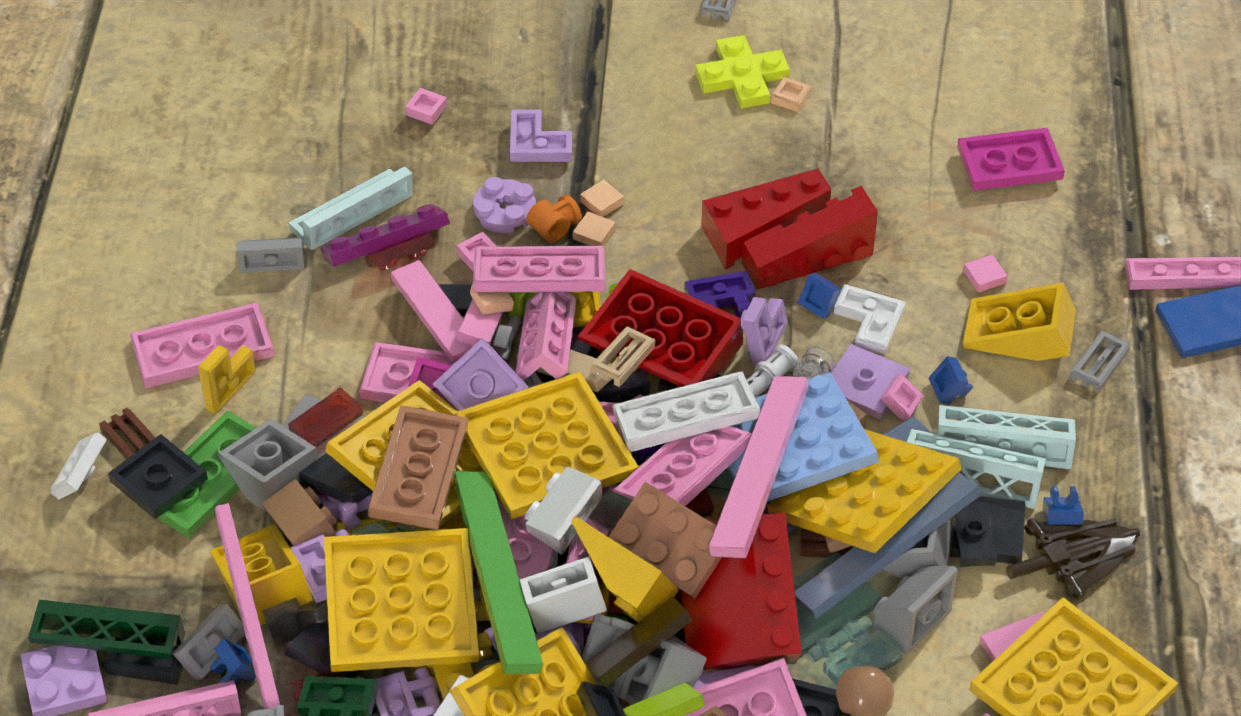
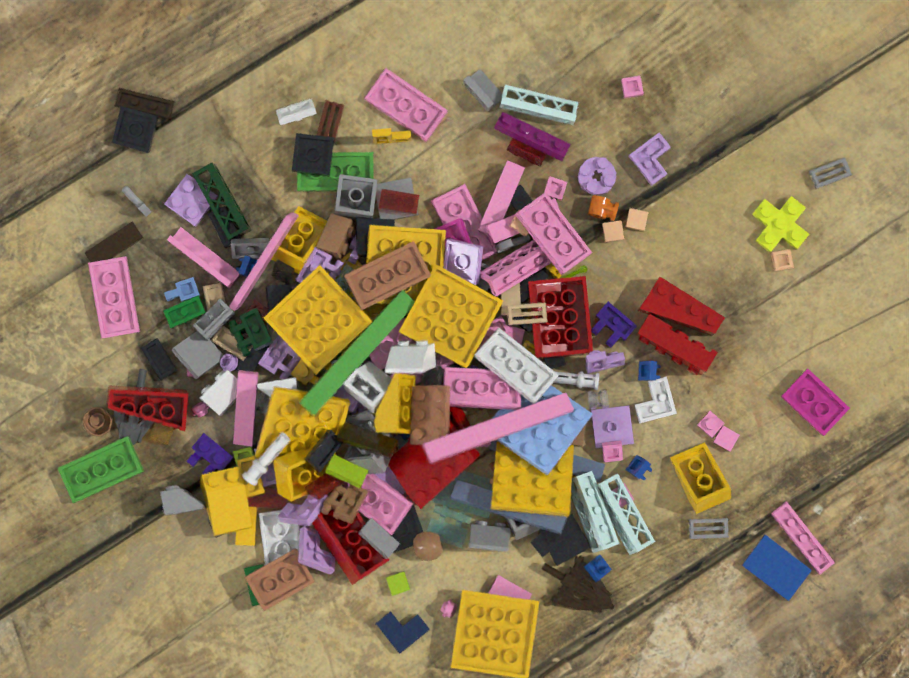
camera: 50 degrees right, 35 degrees up
none -> bright pink plate [697,411,724,438]

